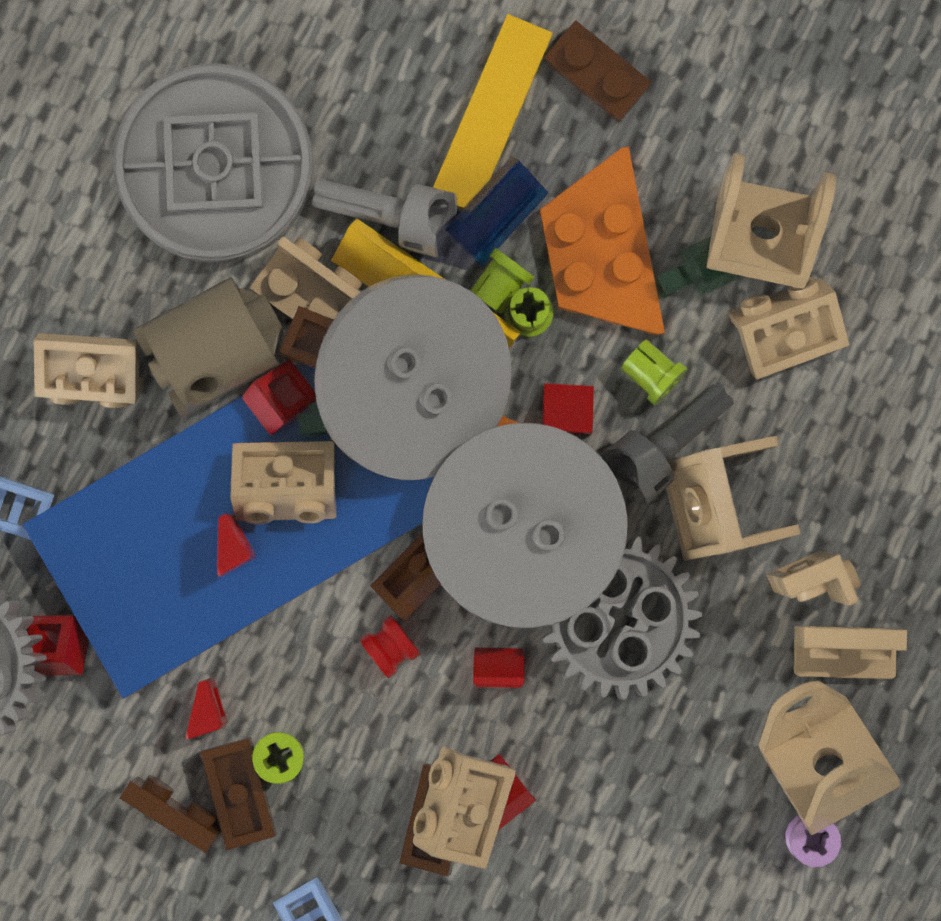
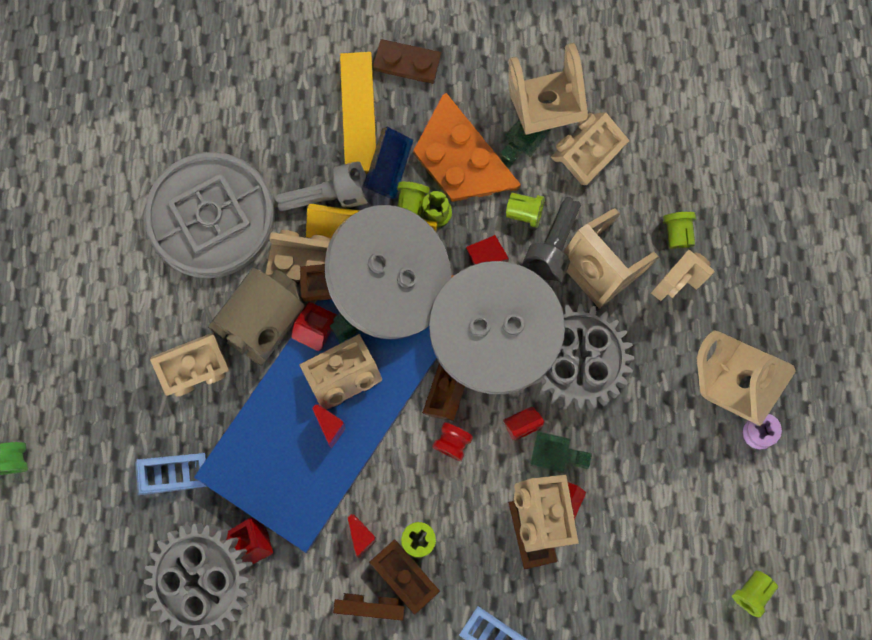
camera: 25 degrees left, 10 degrees down
tan bracket [794,626,907,679] -> none
none -> clear green plate [530,432,592,473]
none -> lime bush [663,212,696,249]

